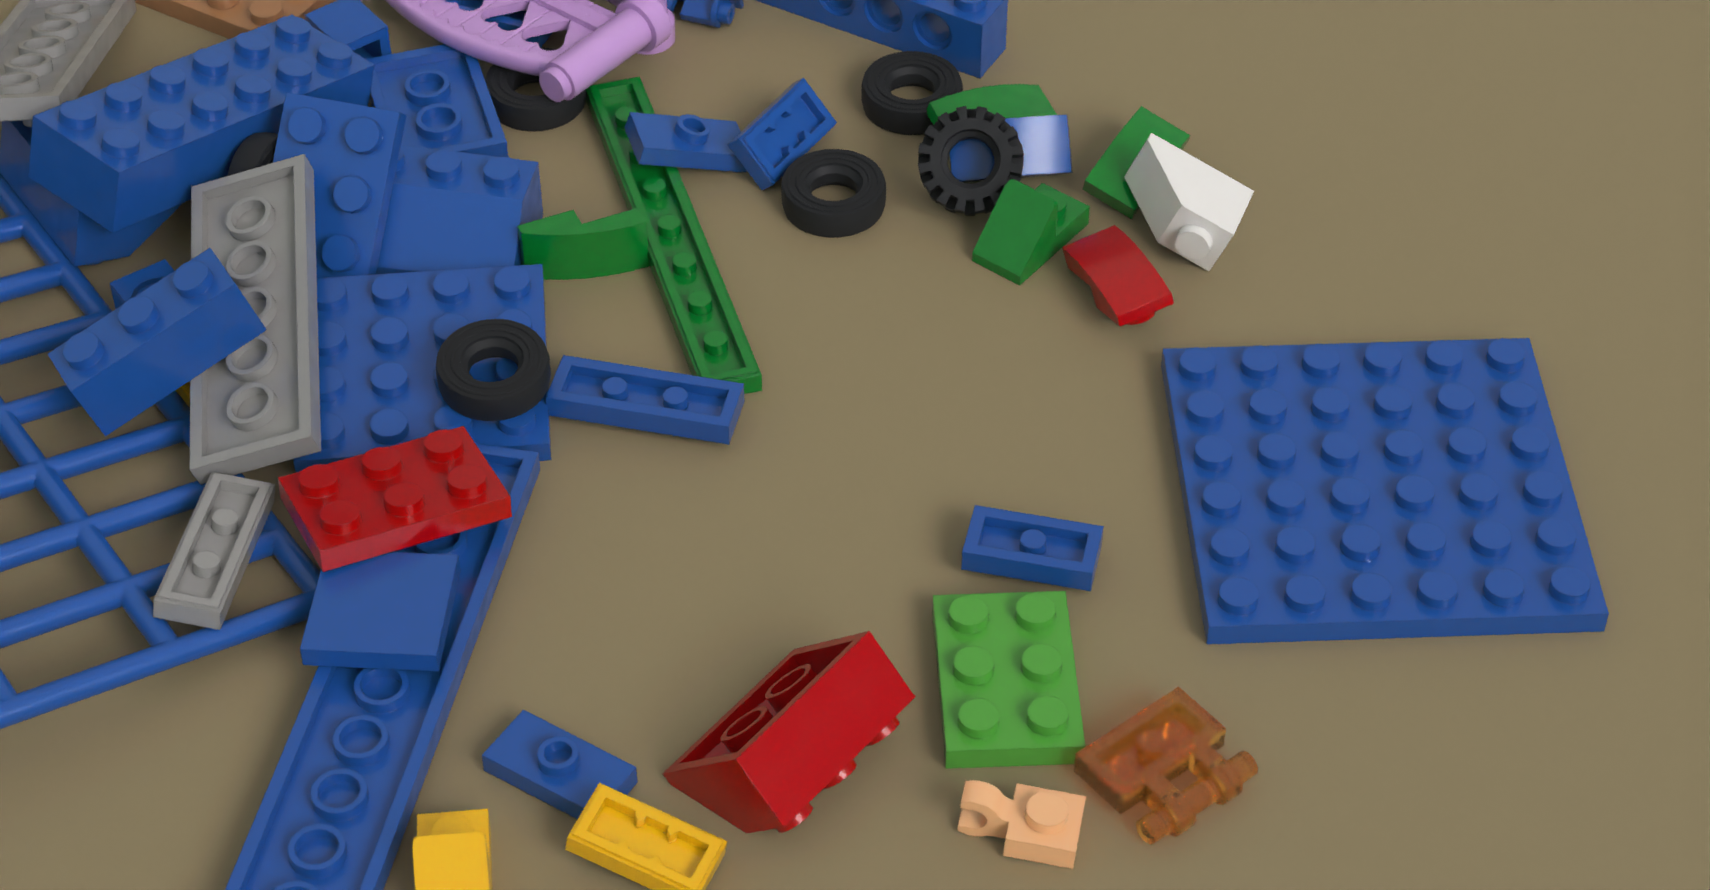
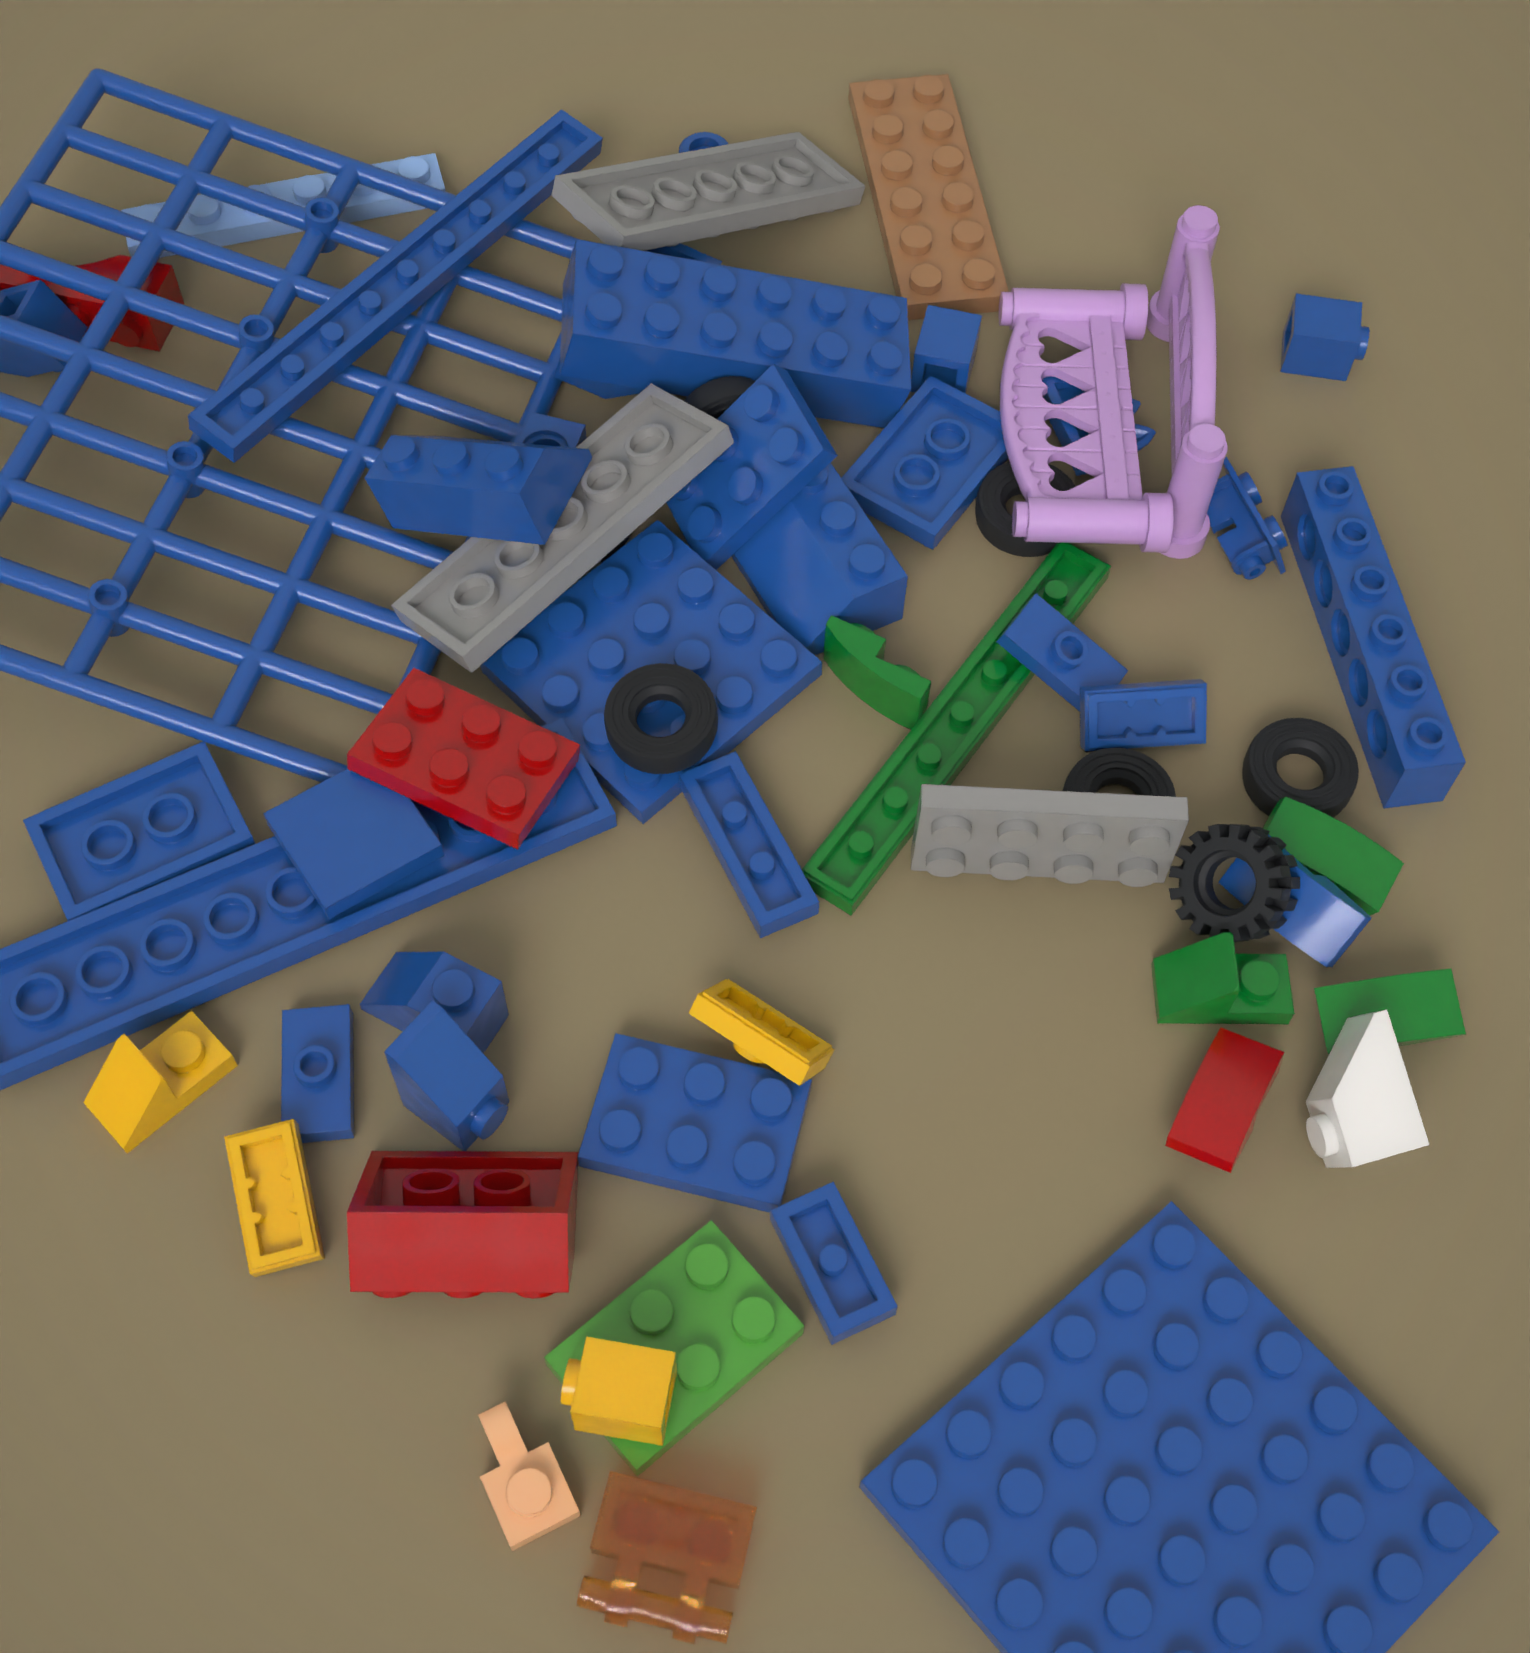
camera: 50 degrees right, 15 degrees up
light grey tile [153,472,275,630] -> none
none -> blue plate [23,741,255,921]
none -> blue slope [359,951,509,1054]
none -> blue slope [384,1000,509,1151]
none -> yellow brick [561,1336,677,1446]
none -> blue plate [578,1033,812,1213]
none -> yellow plate [689,979,835,1086]
none -> light grey plate [911,784,1189,887]

